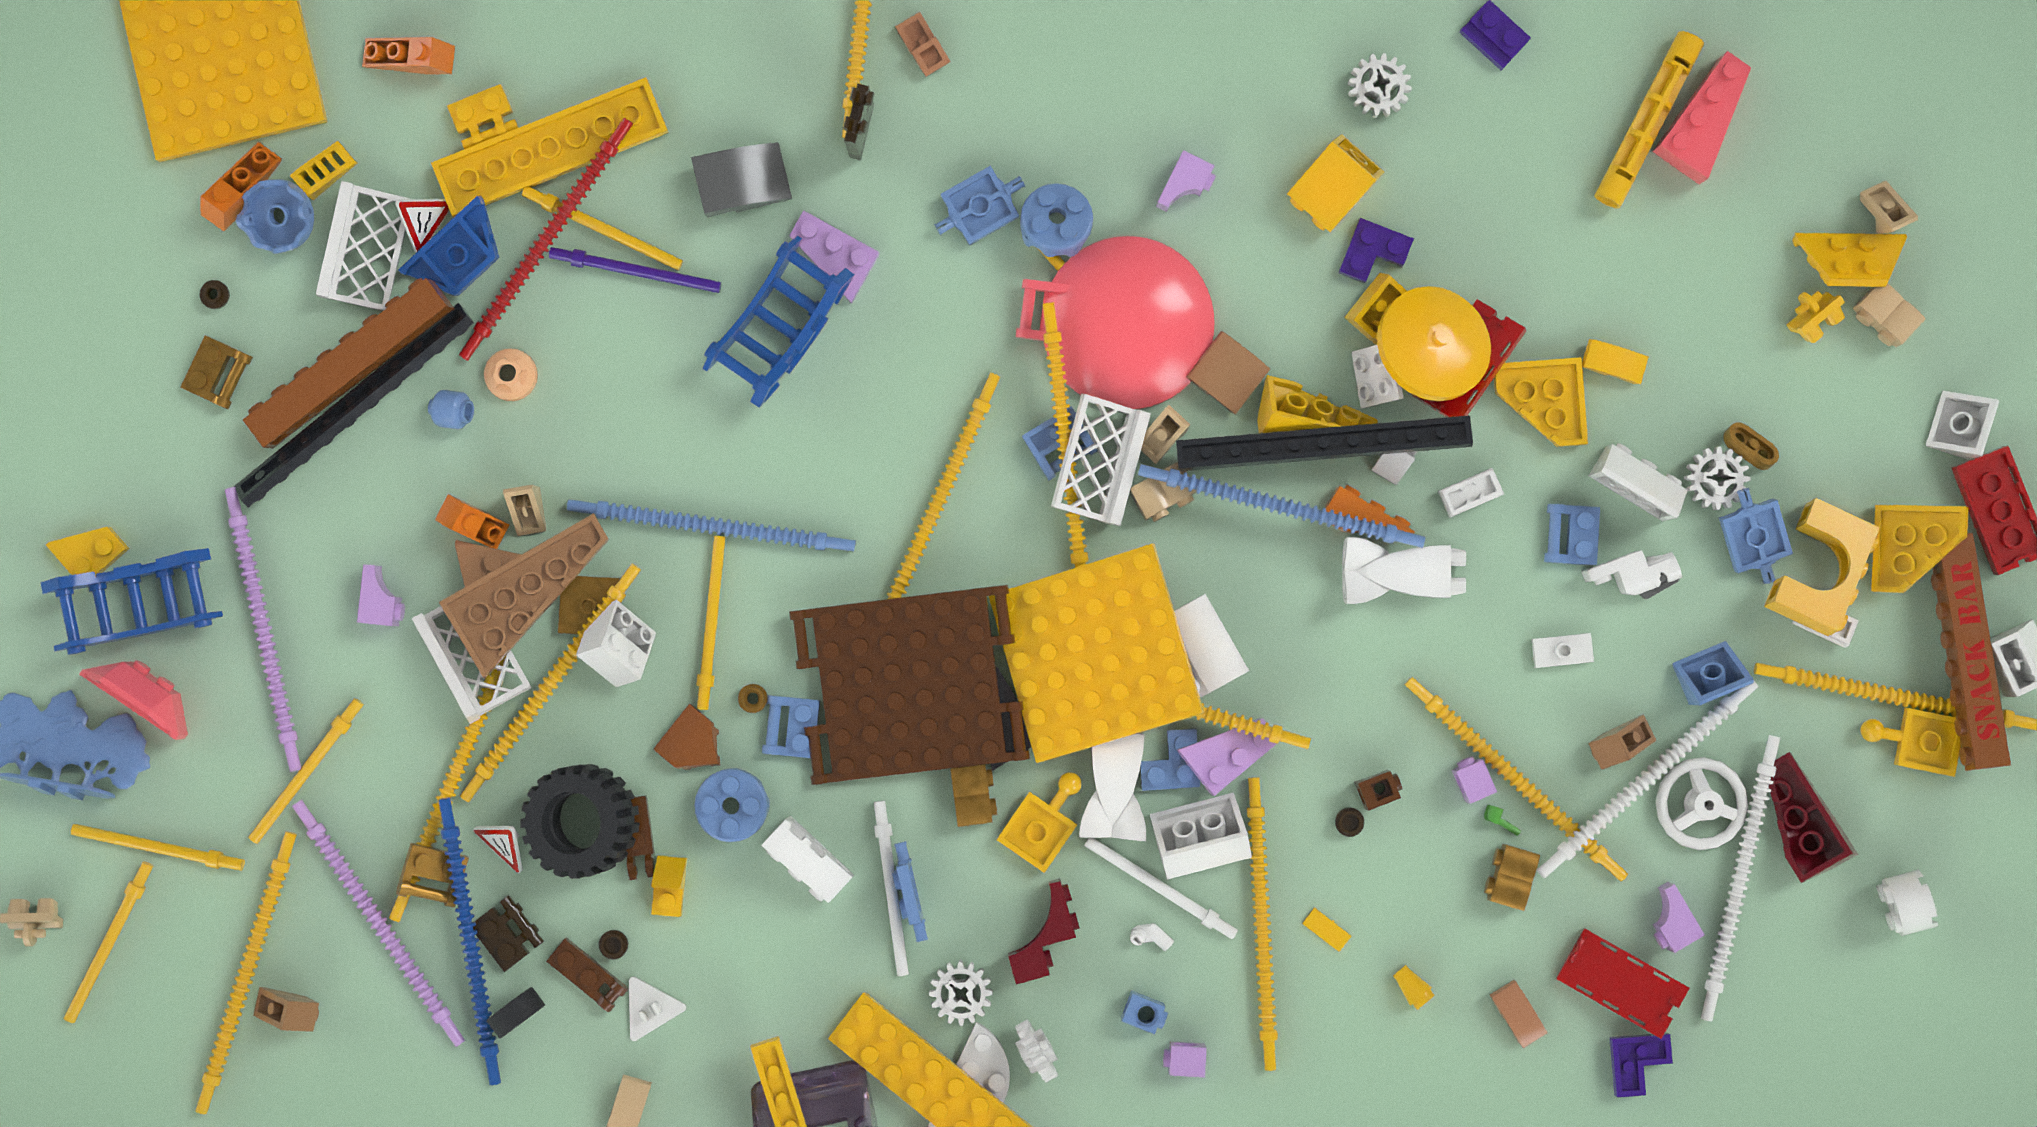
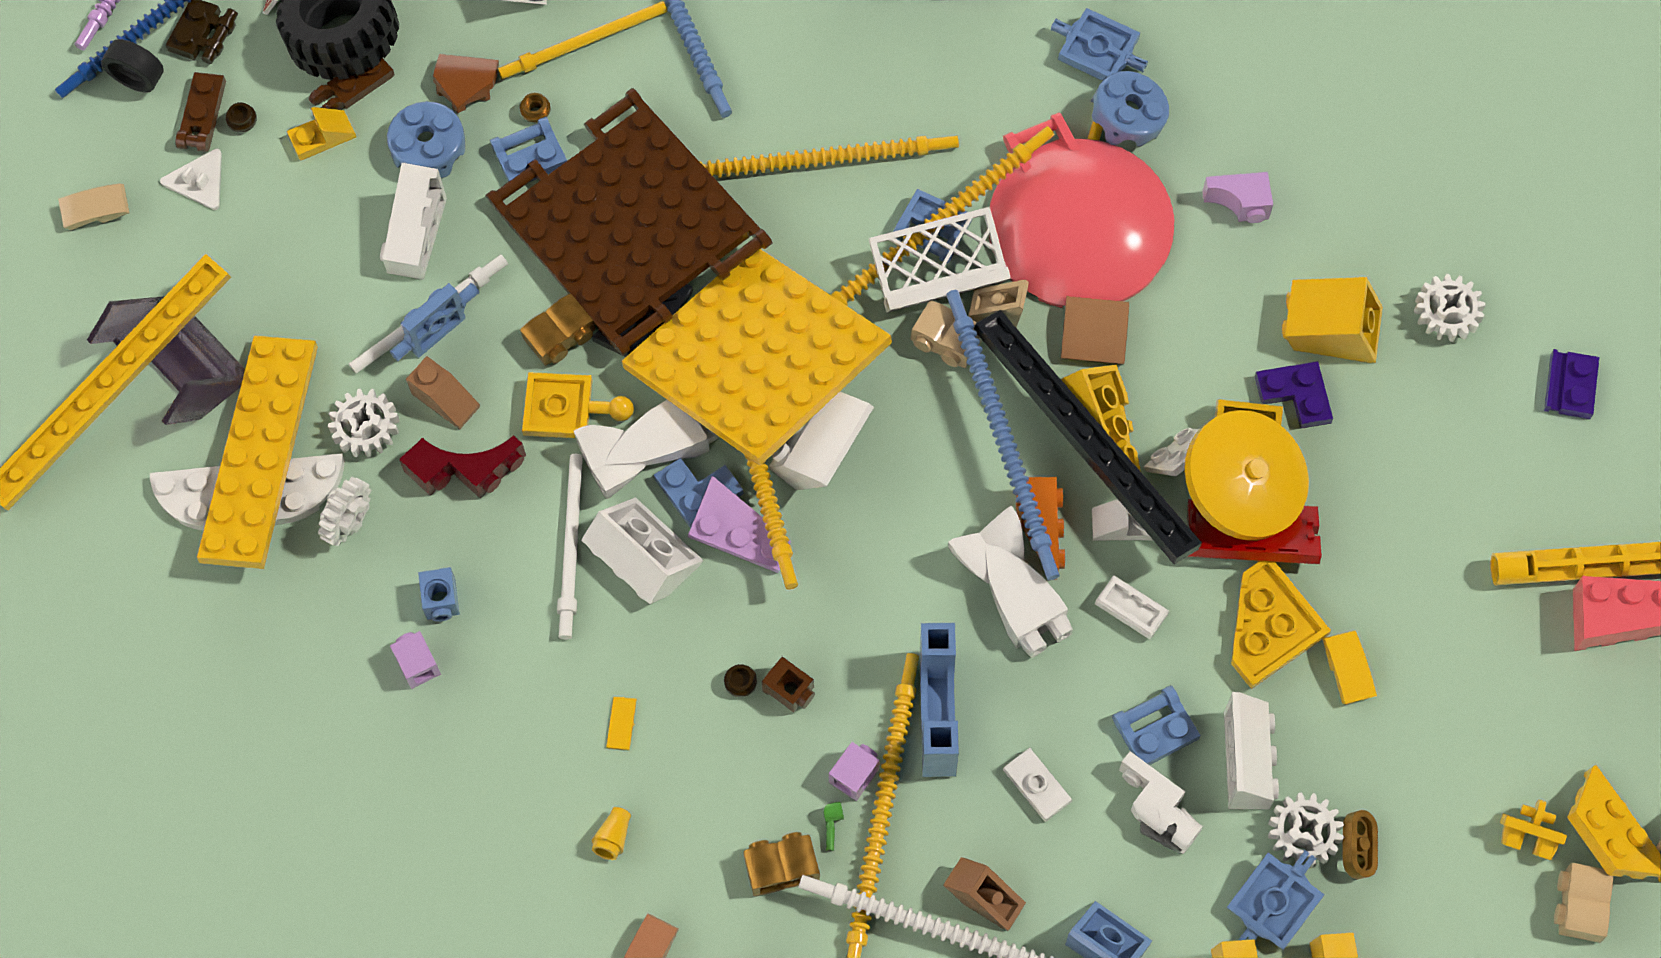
camera: 60 degrees right, 20 degrees down
white arm [1130,923,1174,952] -> none
yellow hose [1246,777,1278,1071] -> none
none -> medium nougat slope [406,356,480,430]
none -> medium blue arch [920,623,959,777]

